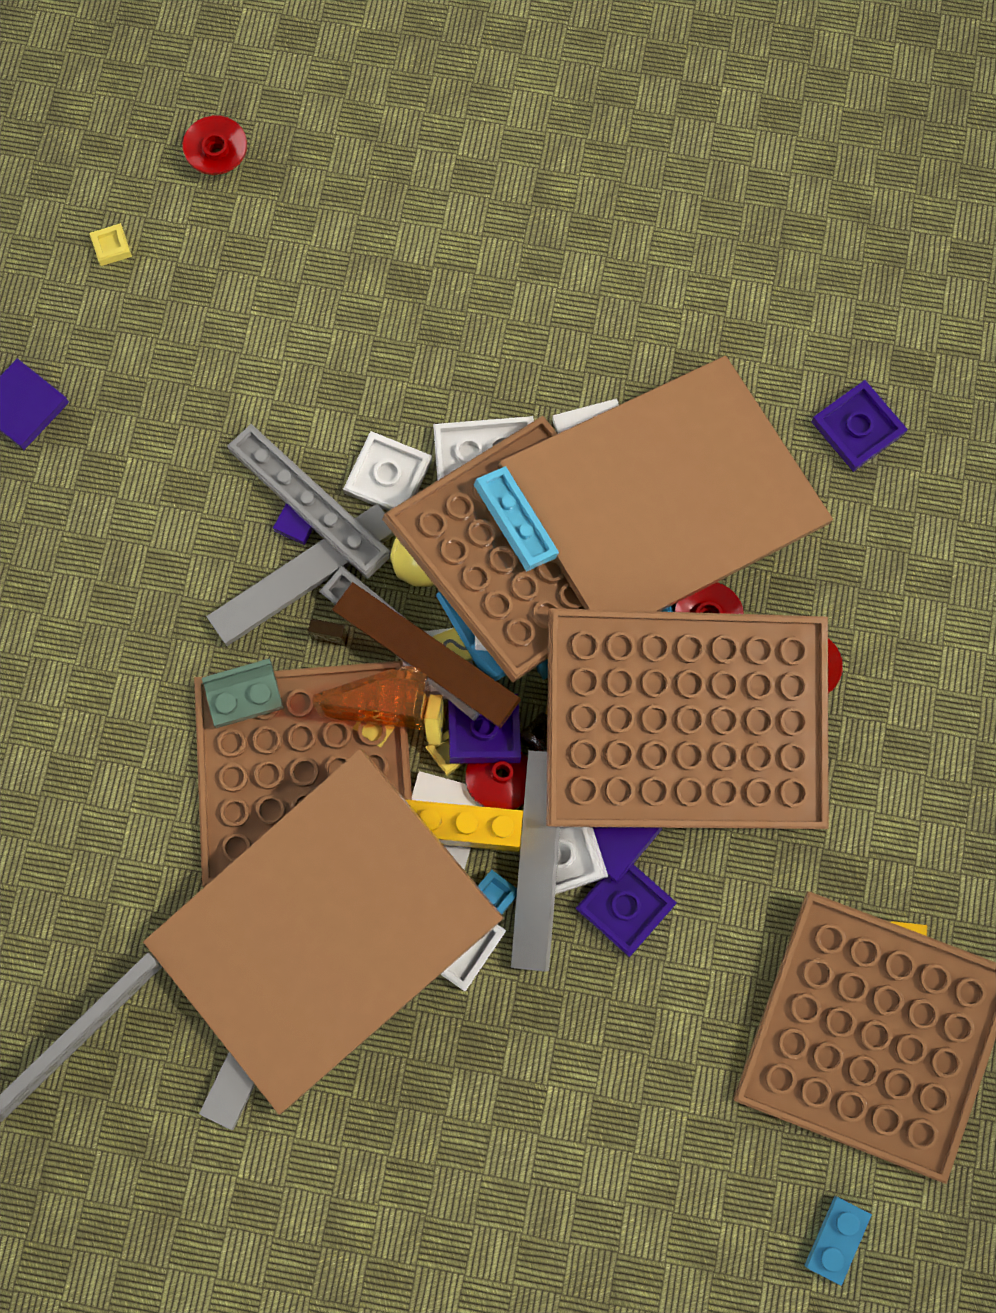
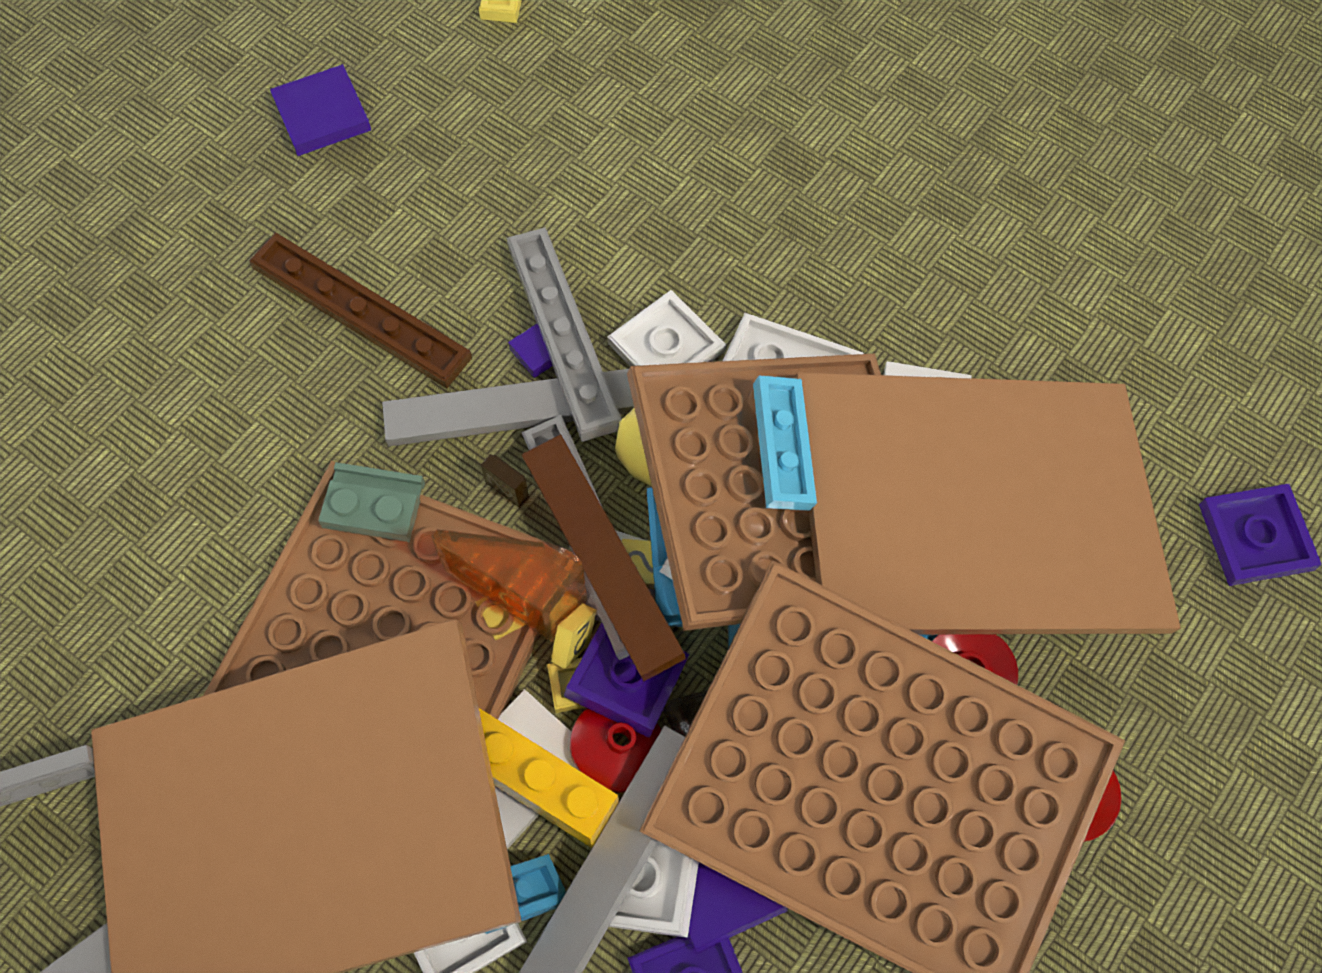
camera: 25 degrees right, 10 degrees down
none -> reddish brown tile [249,232,472,389]

